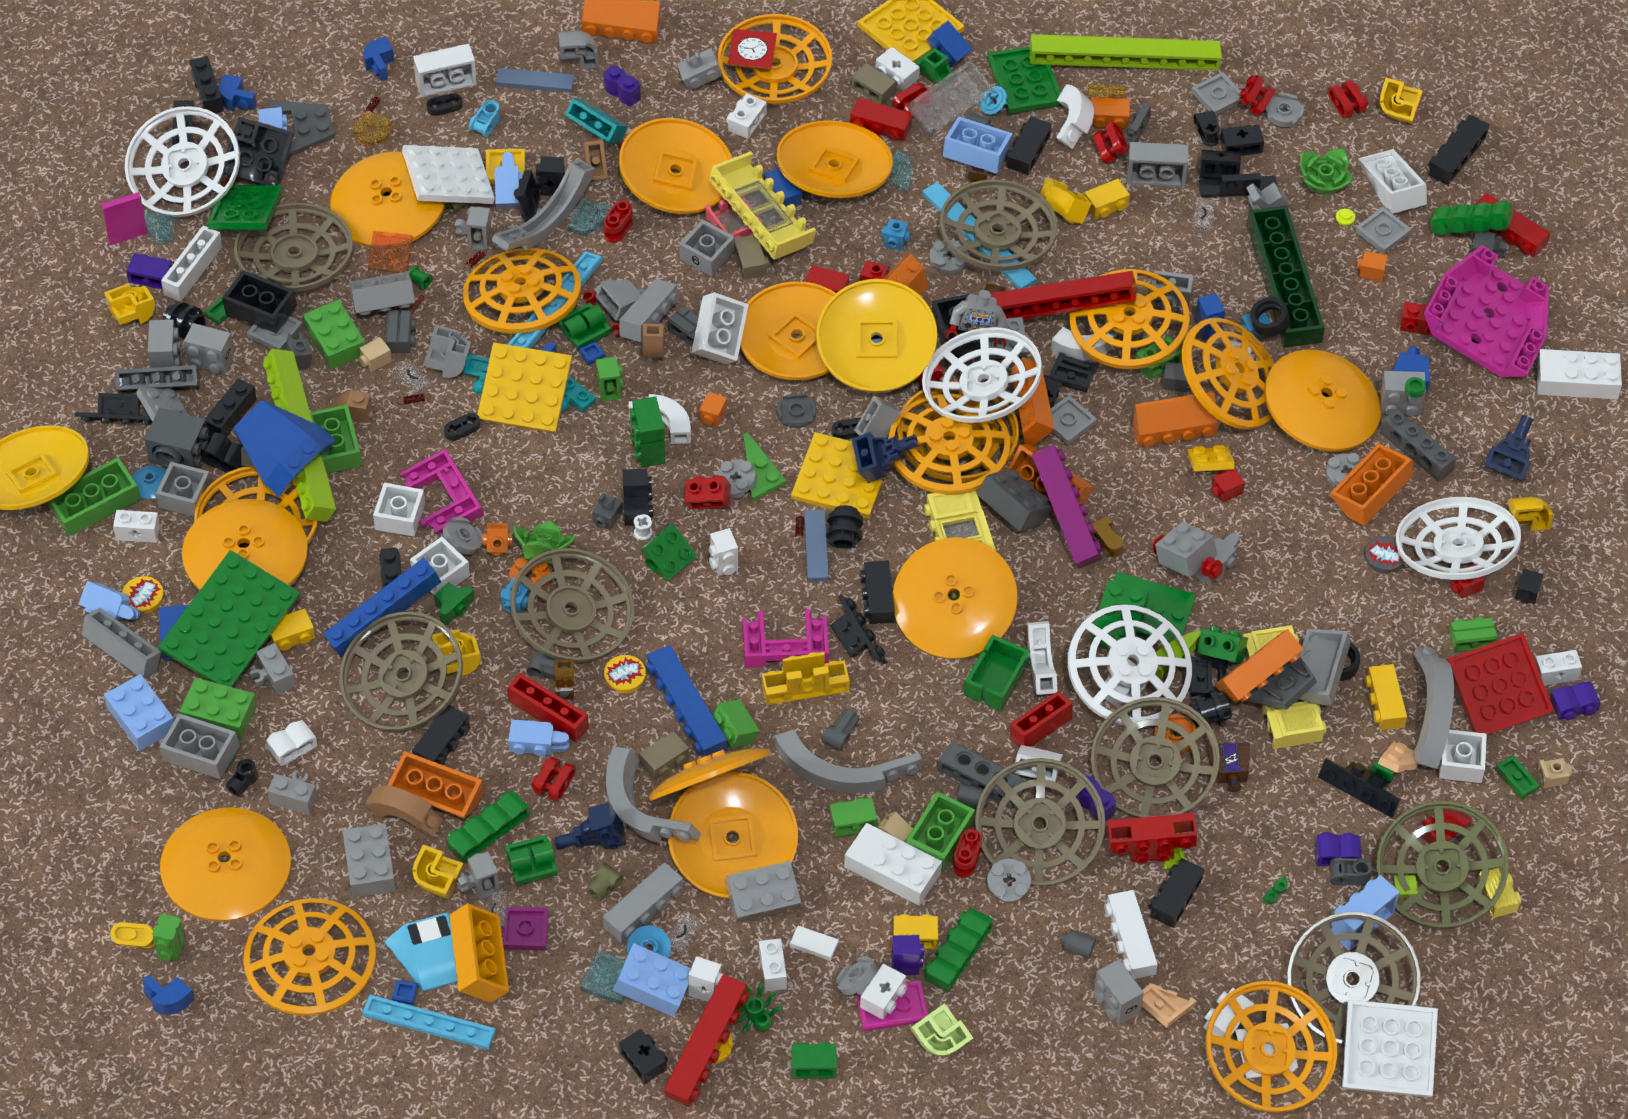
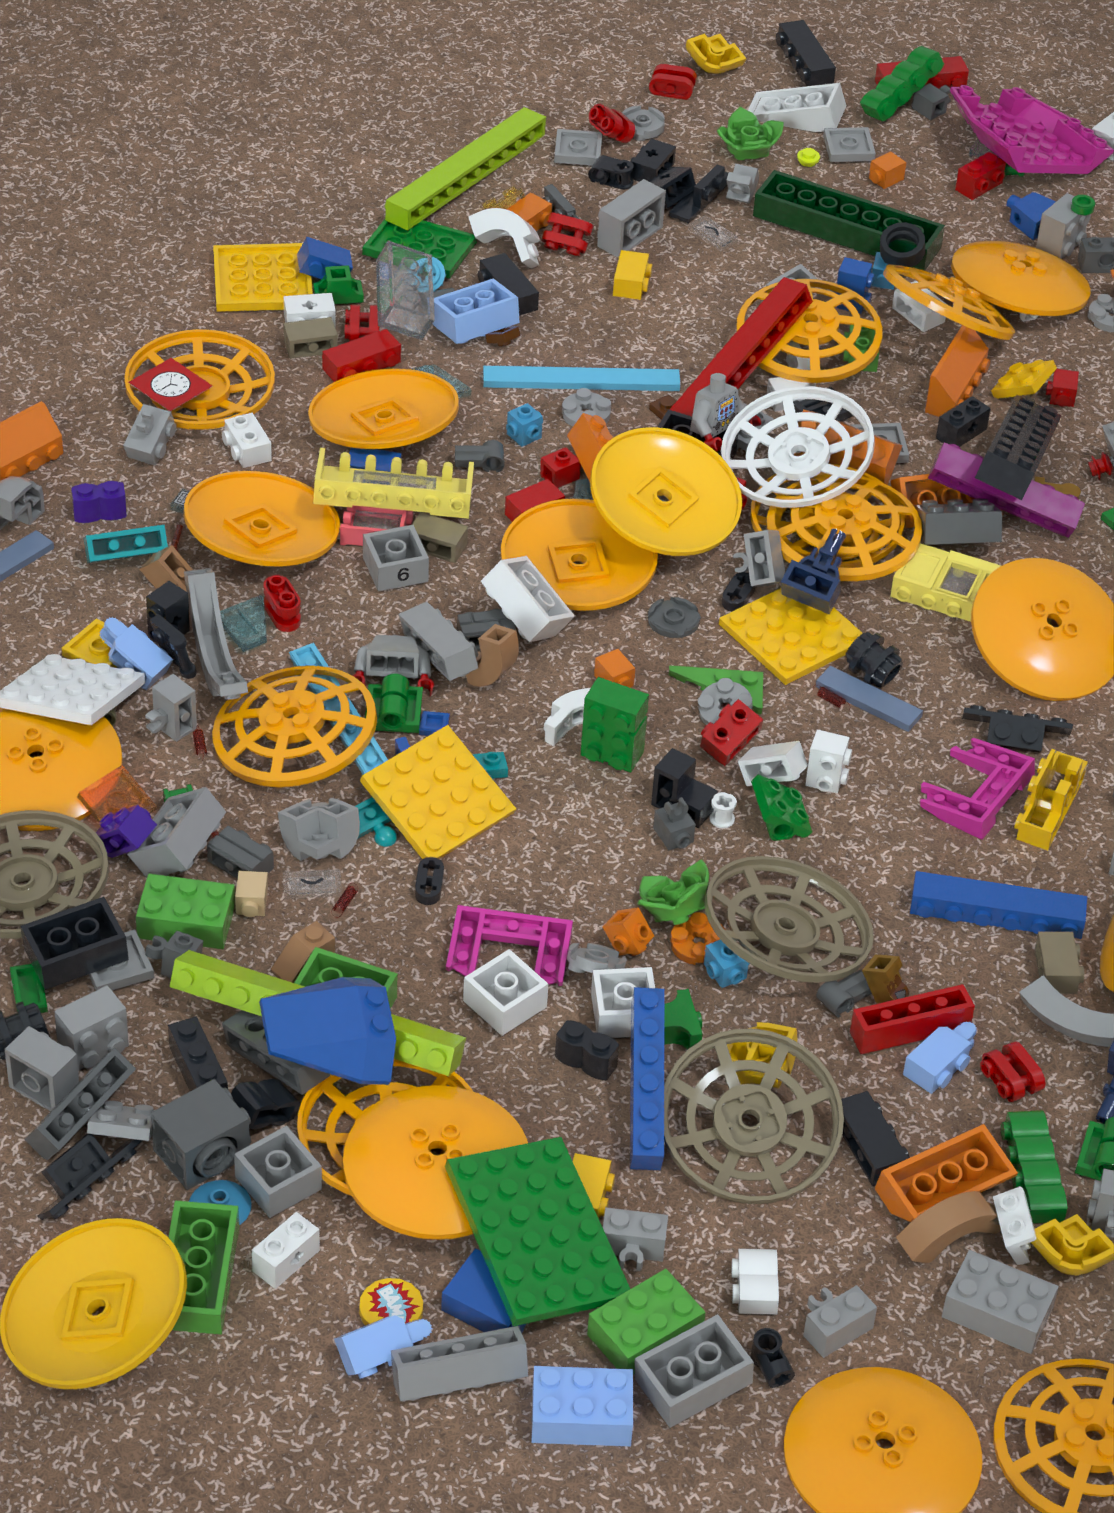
camera: 55 degrees left, 10 degrees down
medium azure piece [469,100,501,138] -> none
bright green brick [596,357,623,402] -> none
tile [604,655,646,693] -> none
bright green brick [712,699,760,748] -> none
black brick [860,560,895,624] -> none
dark tan dish [940,179,1057,270] -> none
yellow brick [1040,177,1091,224] -> none
dark grey brick [1162,362,1189,392] -> none
none -> dark purple brick [96,805,157,858]
none -> dark grey piece [455,440,505,472]
none -> white brick [738,741,808,786]
none -> black brick [936,396,991,447]
none -> black brick [975,395,1062,500]
none -> white bracket [993,1187,1036,1265]

